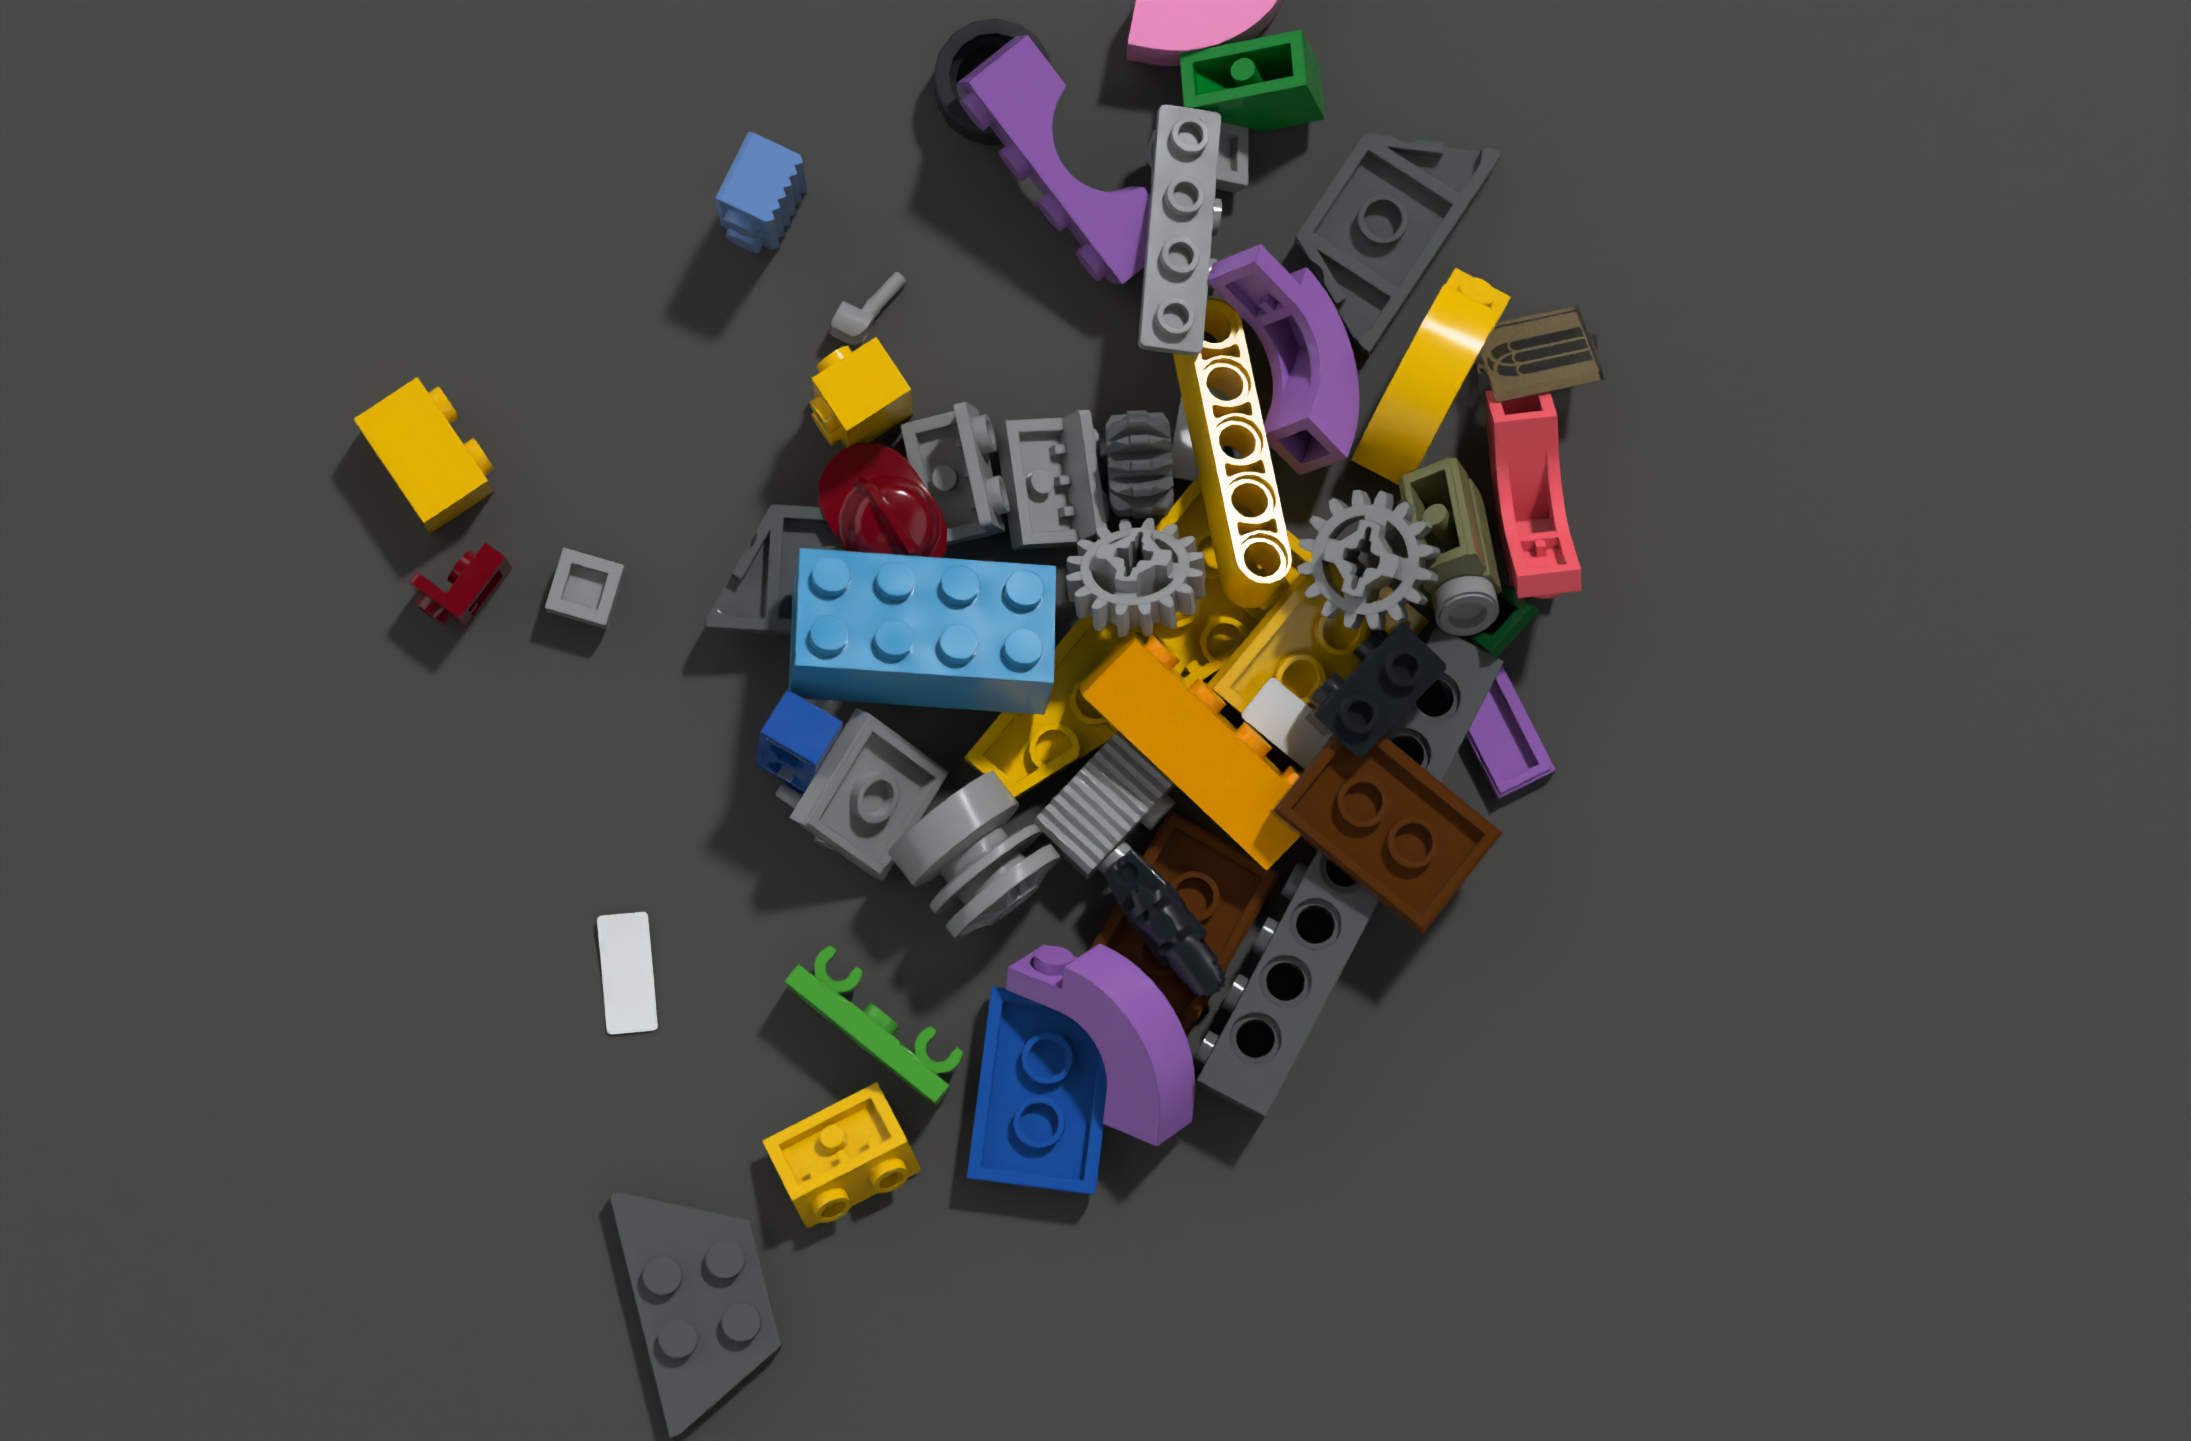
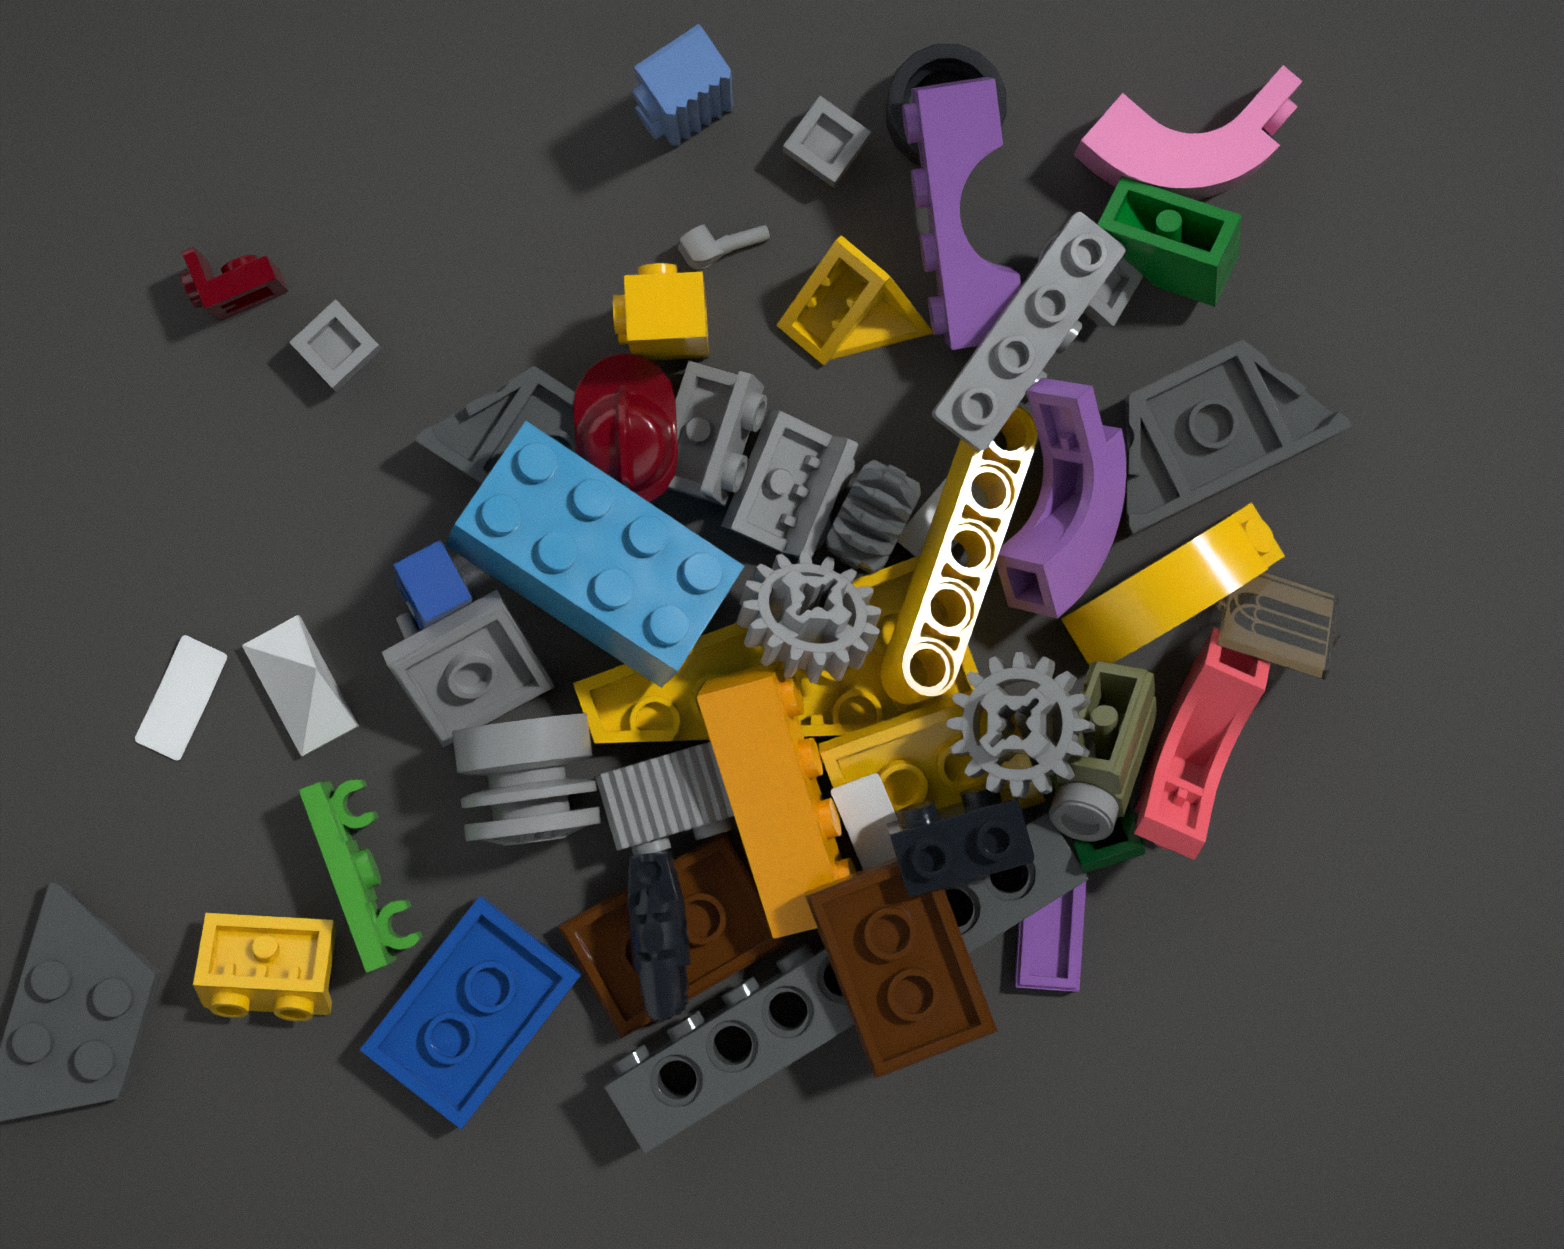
camera: 30 degrees right, 5 degrees up
yellow brick [354,377,494,534] -> none
medium lavender arch [1006,944,1195,1146] -> none
none -> white slope [242,615,359,757]
none -> yellow slope [776,235,933,365]
none -> light grey plate [783,96,871,188]

